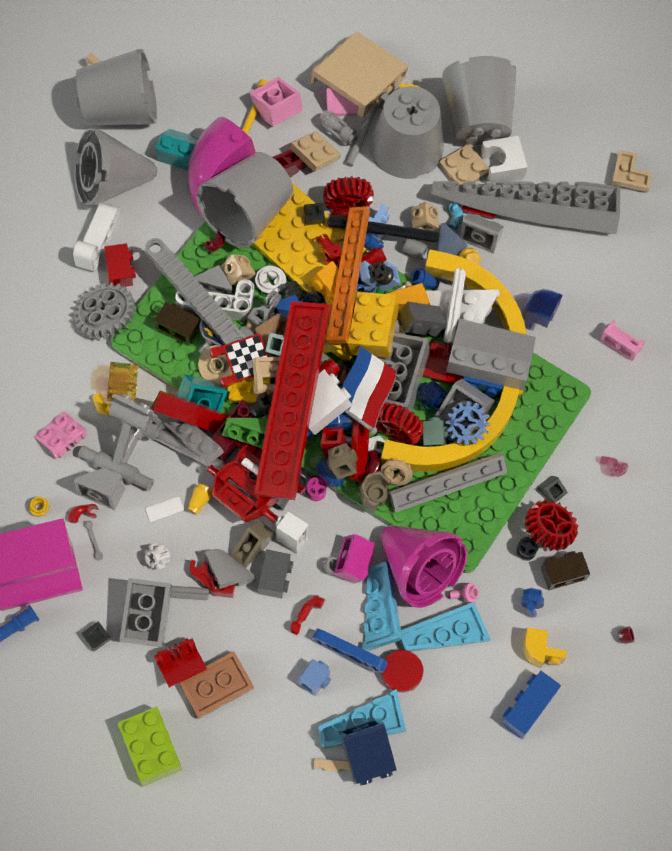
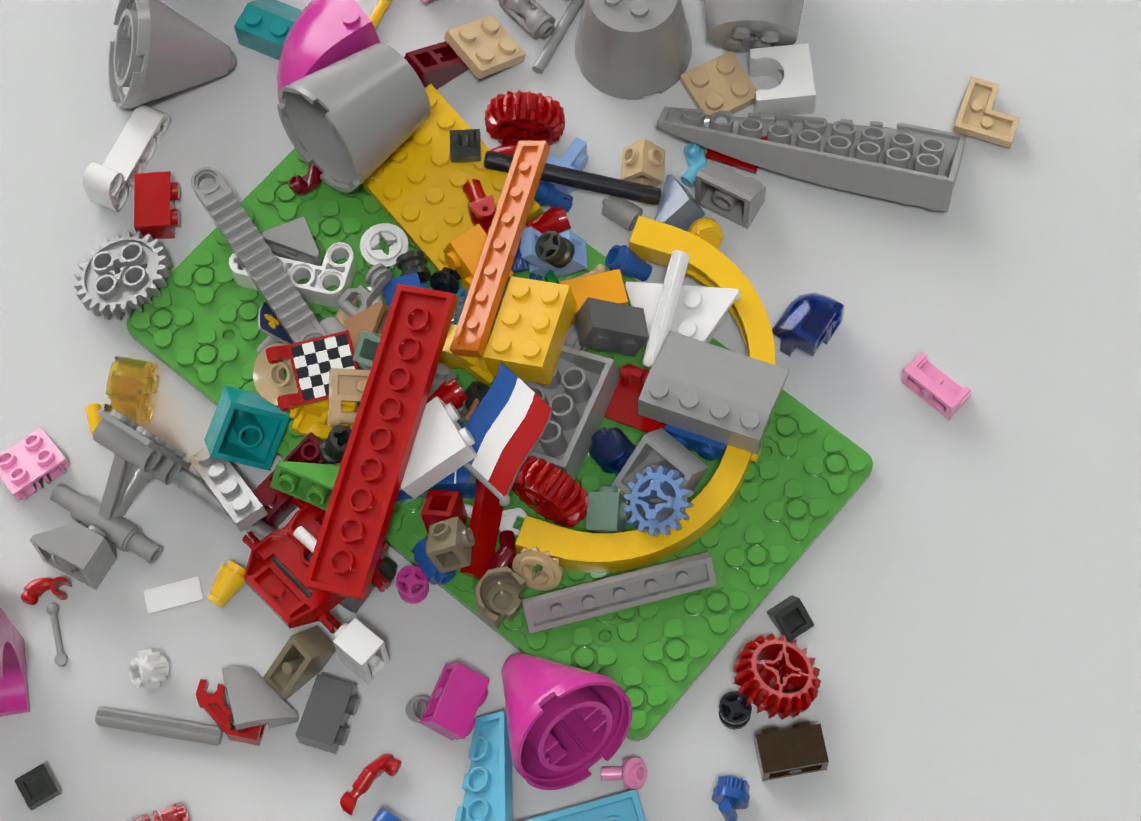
camera: 15 degrees right, 0 degrees up
light grey brick [119,578,172,647] -> none
red tile [151,391,228,433] -> none
dark brown brick [154,302,201,346] -> none
tan brick [221,254,256,285] -> none
clear pink plate [600,456,628,477] -> none

